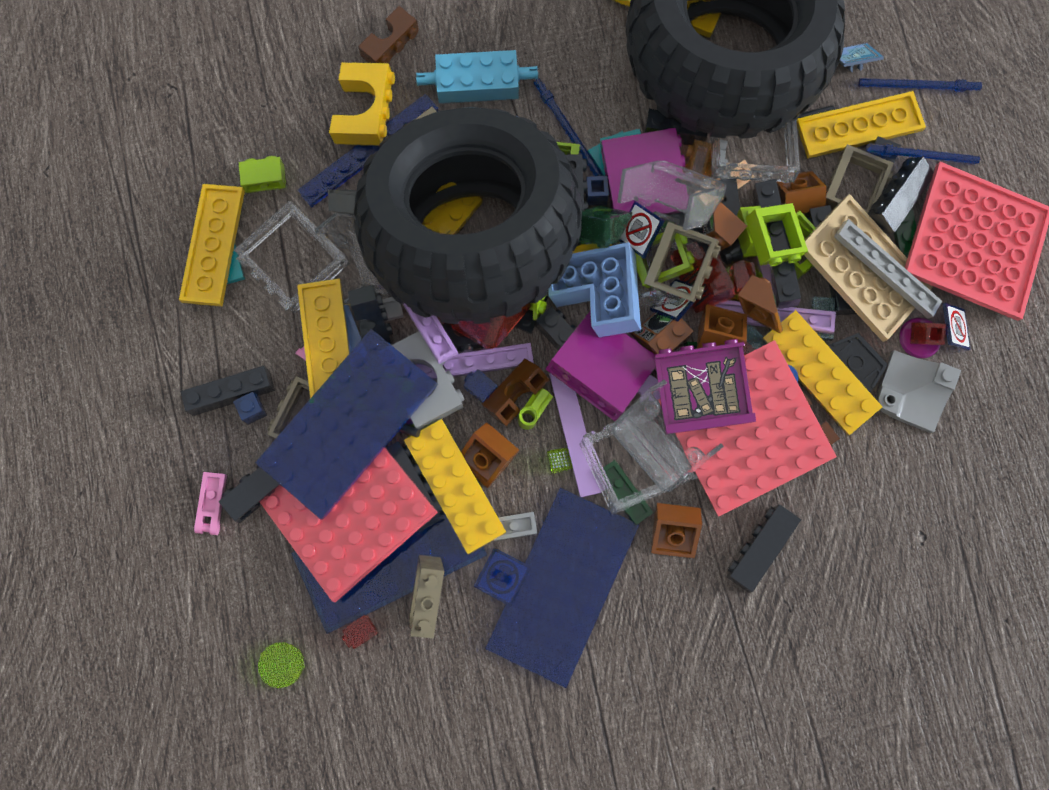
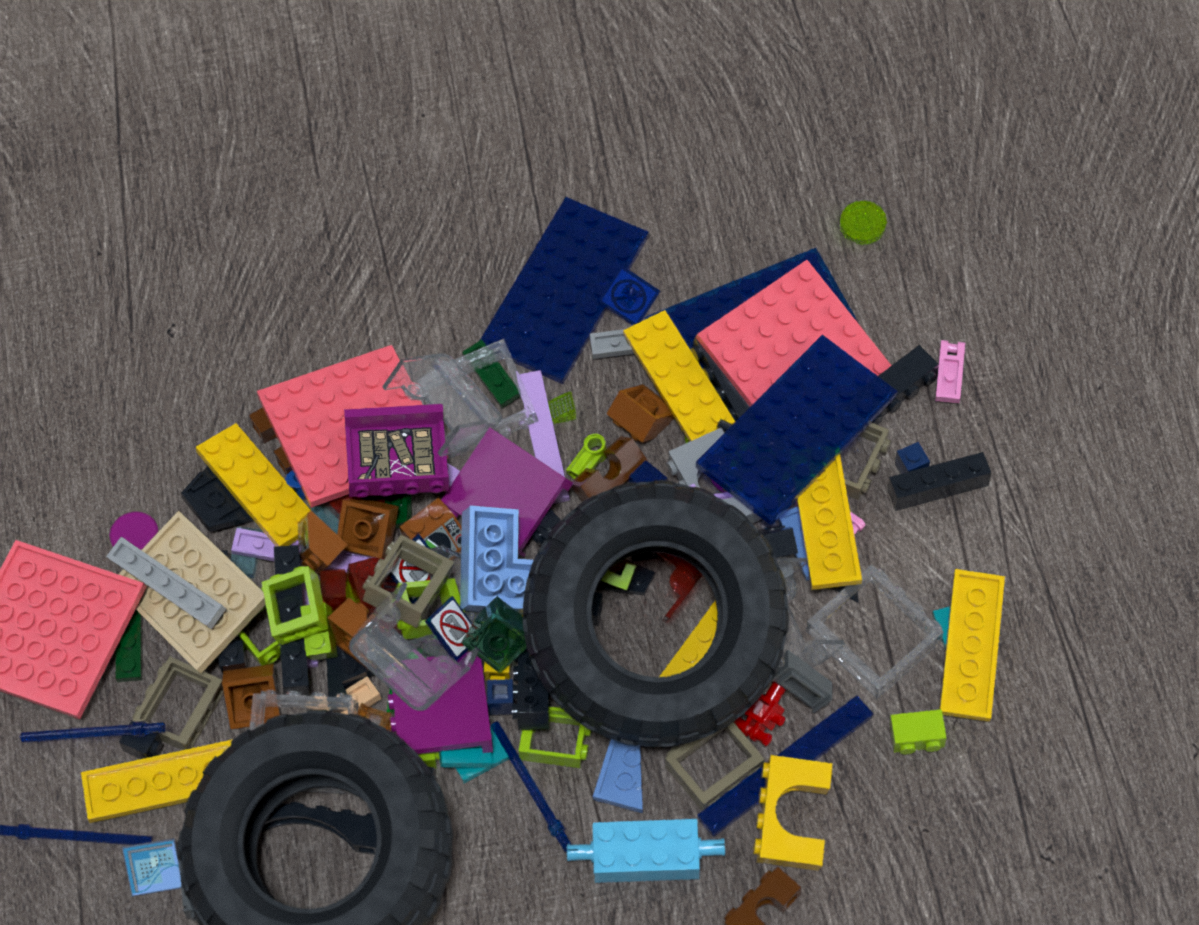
camera: 175 degrees left, 15 degrees down
clear red brick [342,615,379,649] -> none
dark tan window [409,555,444,639] -> none
dark orange slope [651,503,702,558] -> none
black brick [727,504,802,593] -> none
brick [867,156,934,233] -> none
light grey slope [876,350,961,433] -> none
clear red brick [910,322,946,345] -> none
piece [938,303,971,351] -> none

